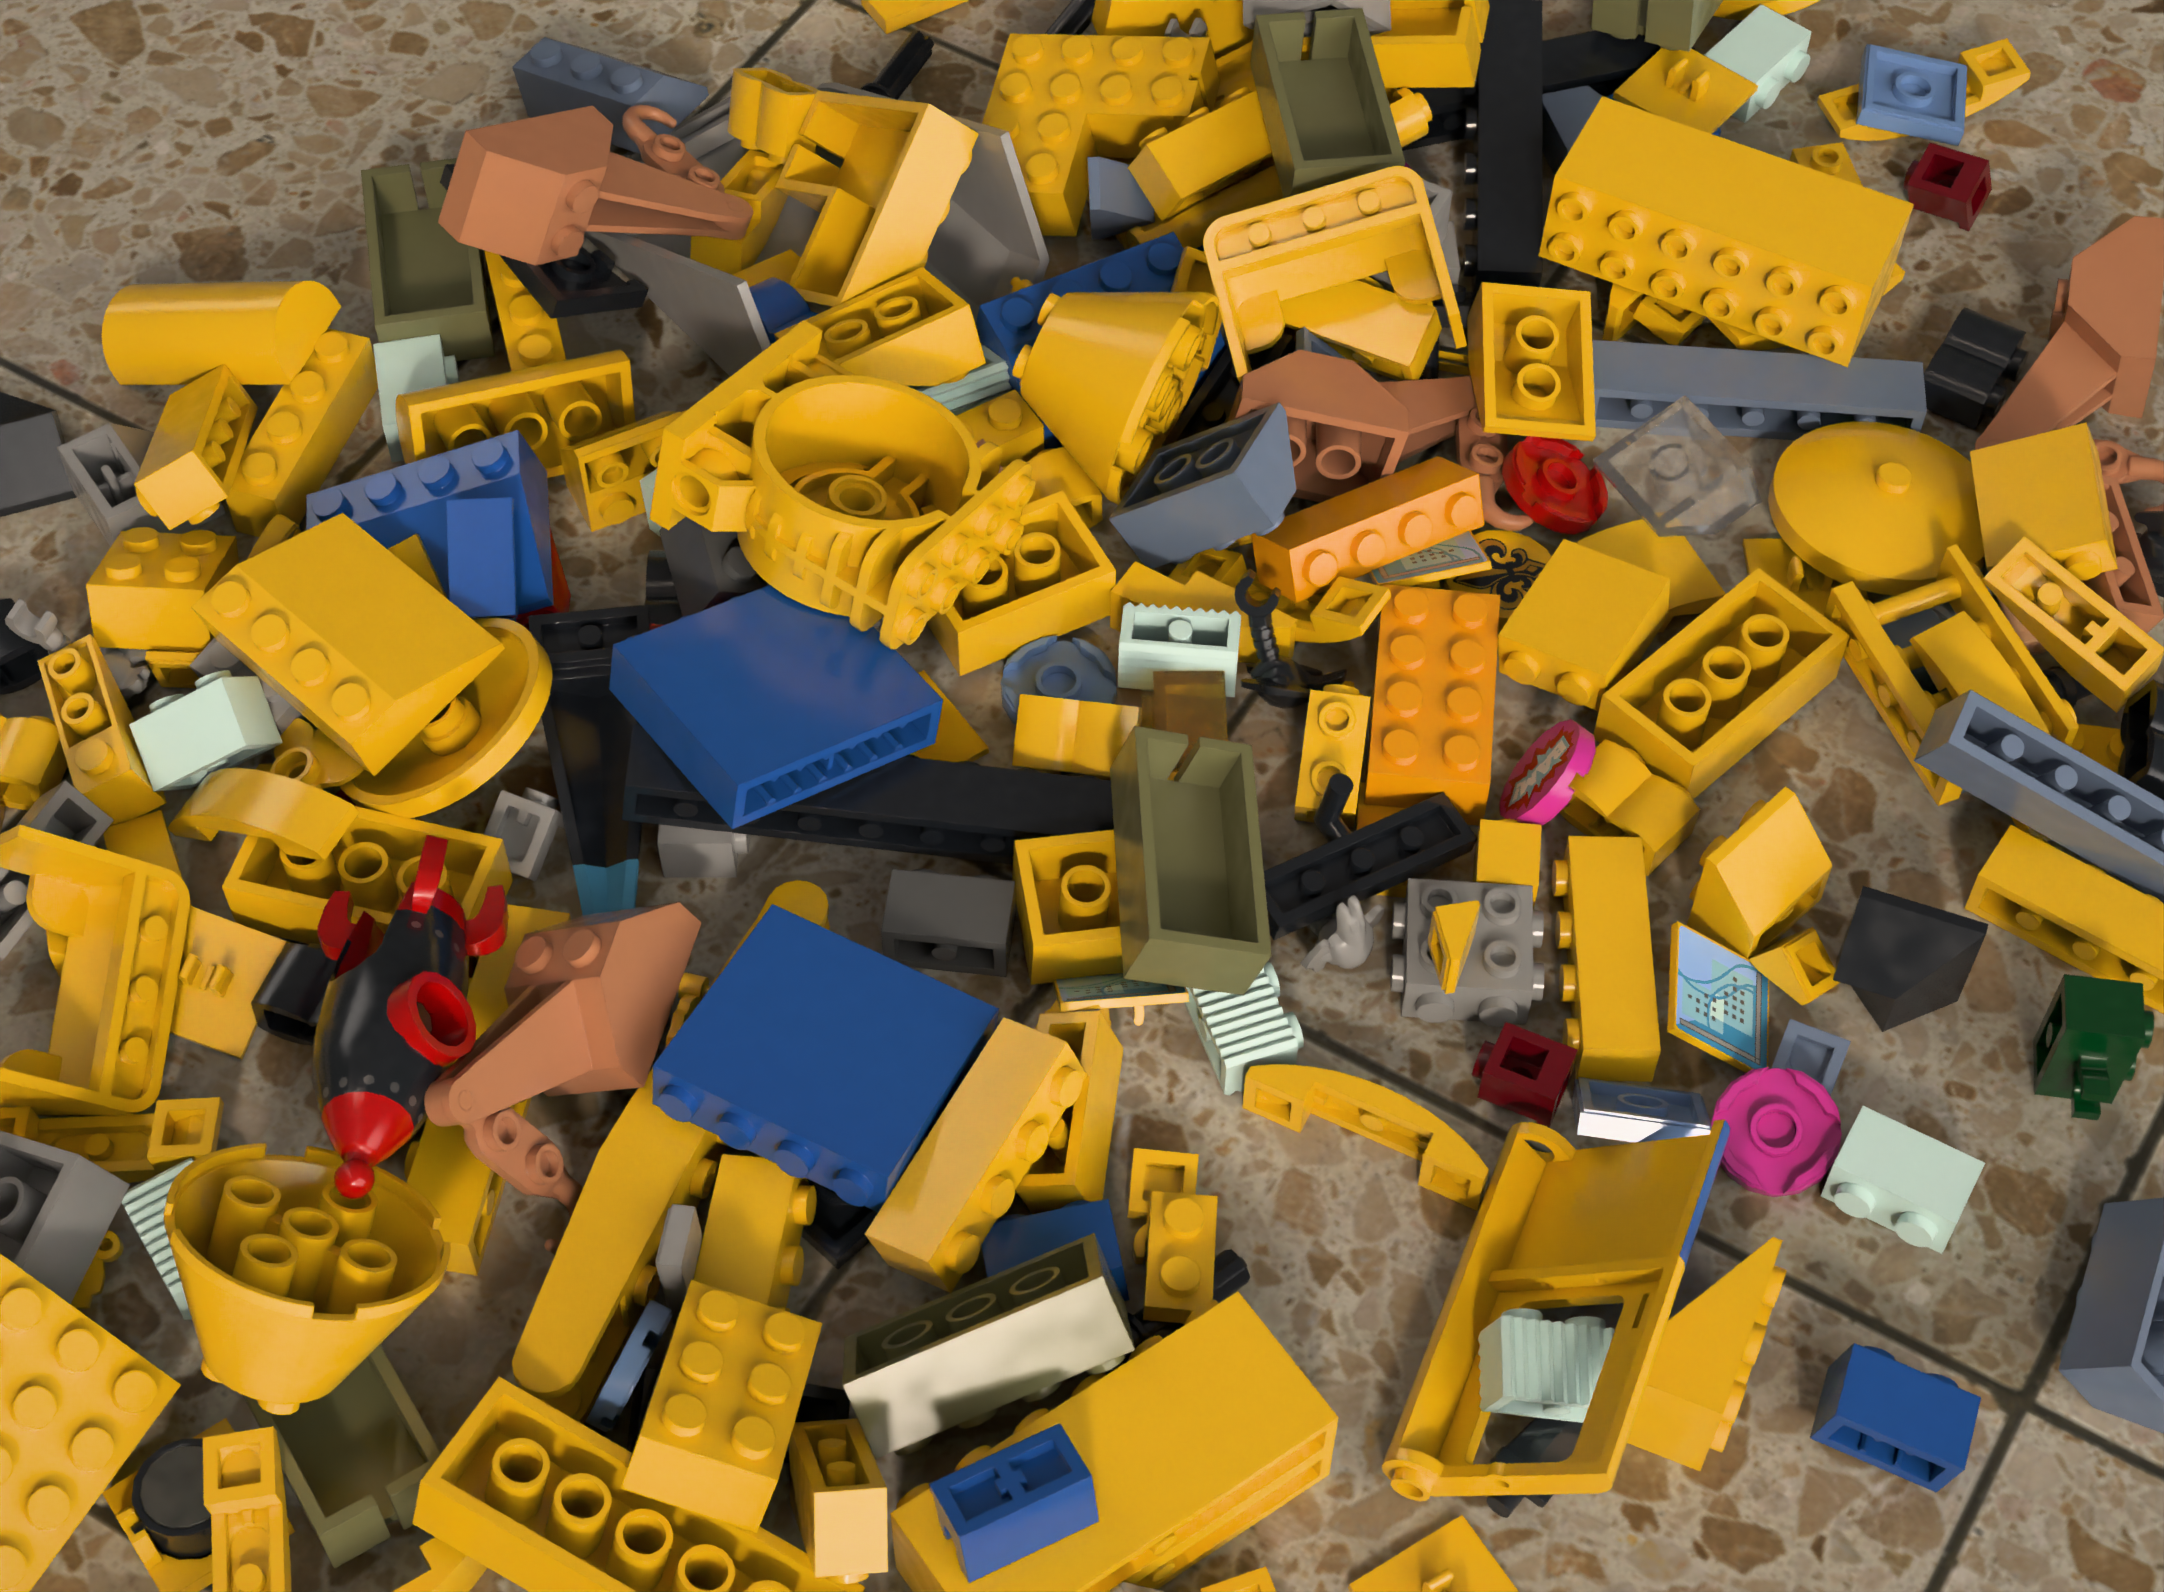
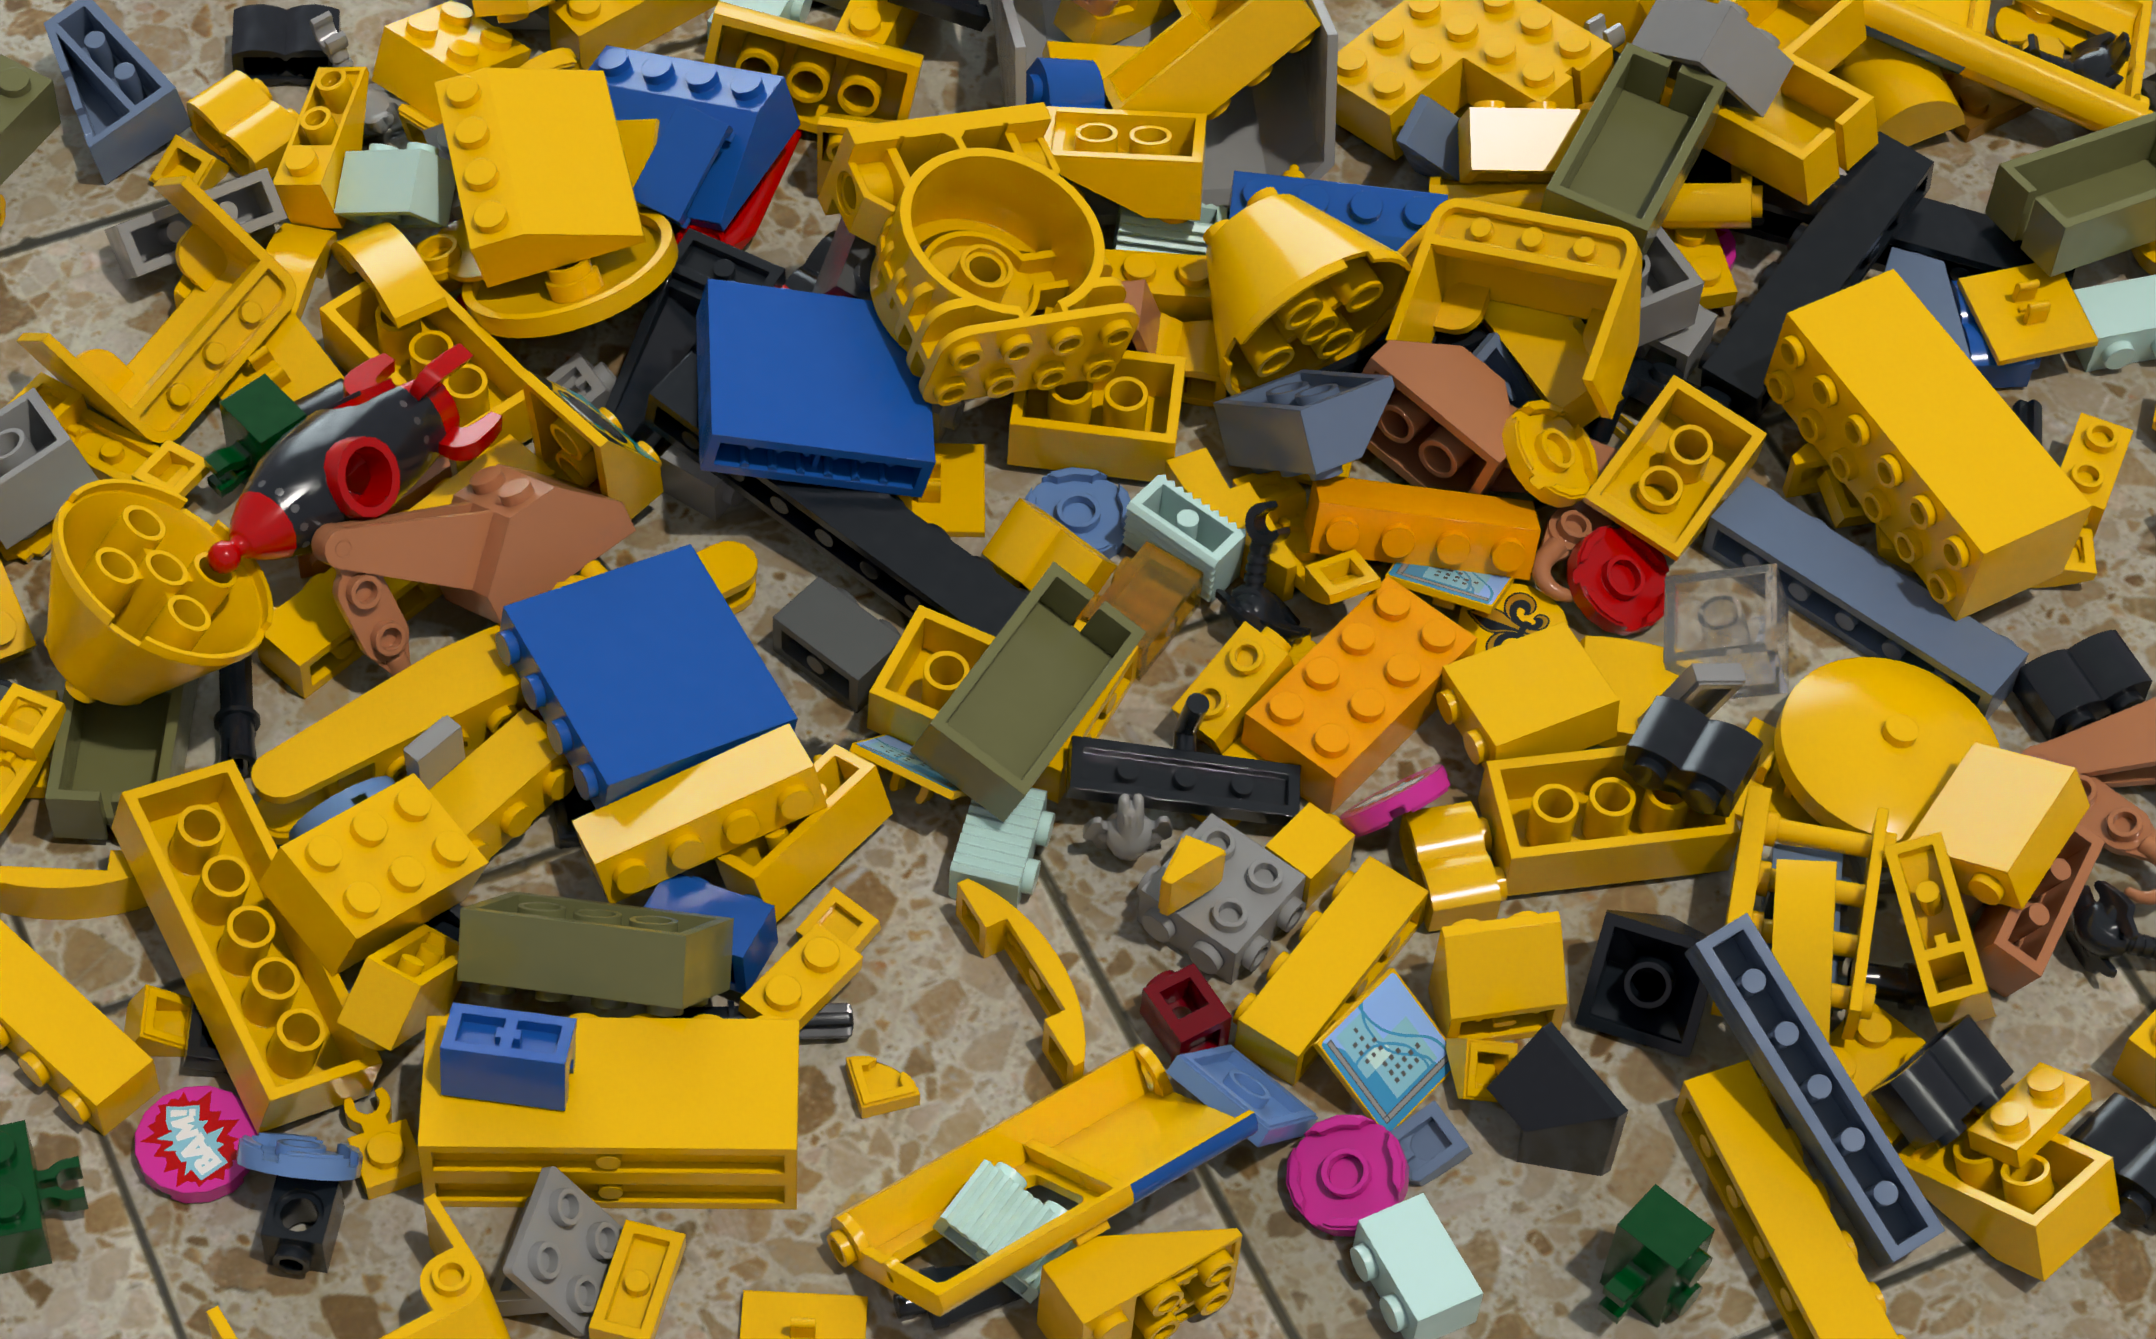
camera: 30 degrees right, 0 degrees up
none -> dark green brick [204,374,307,498]
none -> black axle [213,654,261,776]
none -> yellow slope [521,371,664,519]
none -> yellow tile [845,1056,920,1119]
none -> yellow tile [1502,400,1598,508]
none -> black slope [1574,910,1709,1058]
none -> black brick [1622,696,1763,817]
none -> light grey tile [1637,663,1747,724]

